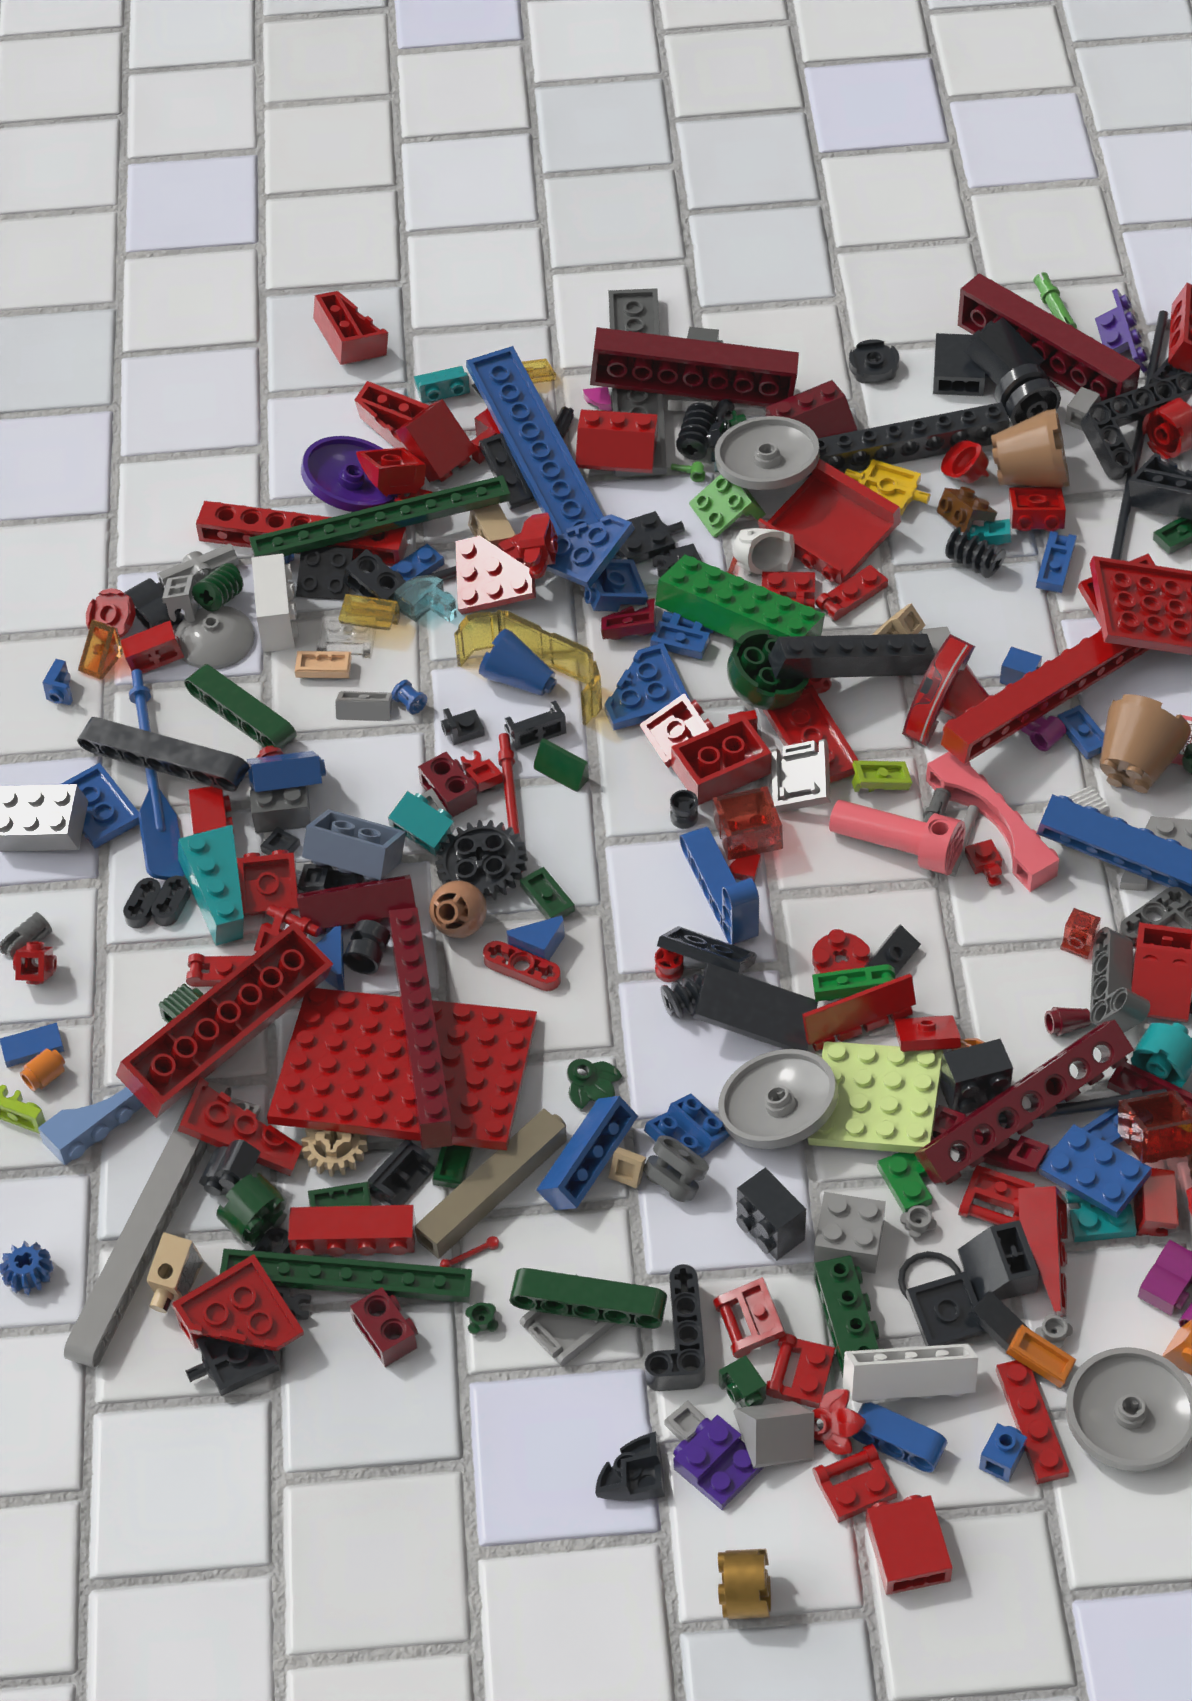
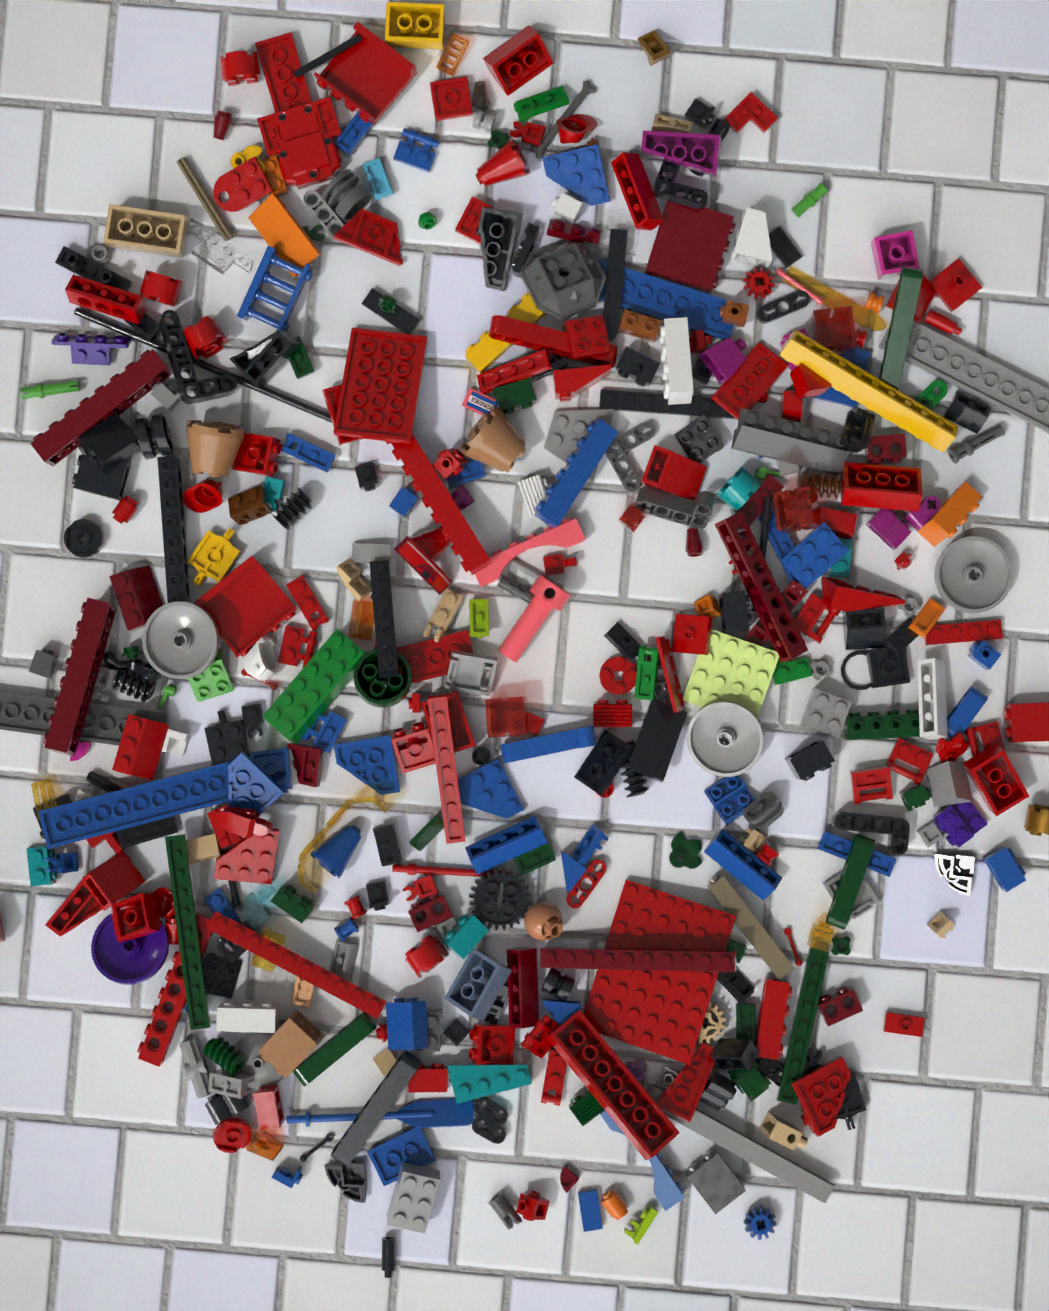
camera: 80 degrees left, 35 degrees up
none -> blue plate [45,852,79,873]
none -> red brick [112,495,139,524]
none -> white panel [162,729,190,756]
none -> red plate [206,911,386,1019]
none -> medium nougat slope [258,1009,325,1078]
none -> dark green brick [270,884,315,924]
none -> black hinge [300,1134,333,1162]
none -> black brick [324,1160,367,1203]
none -> red bush [344,895,367,920]
none -> black bracket [355,462,379,492]
none -> red brick [405,935,450,978]
none -> tan hinge [423,588,464,642]
none -> plate [427,694,465,844]
none -> red brick [432,448,467,479]
none -> blue plate [458,759,524,819]
none -> blue brick [465,816,547,875]
none -> dark red tile [560,1165,579,1193]
none -> blue plate [571,824,608,865]
none -> red brick [593,700,632,727]
none -> medium lavender plate [626,1061,645,1080]
none -> flat silver brick [686,1150,746,1215]
none -> black brick [710,1038,759,1071]
none -> red wheel [755,843,779,867]
none -> clear yellow brick [807,921,834,952]
none -> blue plate [817,831,896,877]
none -> red plate [883,1012,925,1037]
none -> red plate [894,552,912,570]
none -> tan tile [927,911,954,938]
none -> red brick [963,743,1029,817]
none -> blue brick [983,846,1026,892]

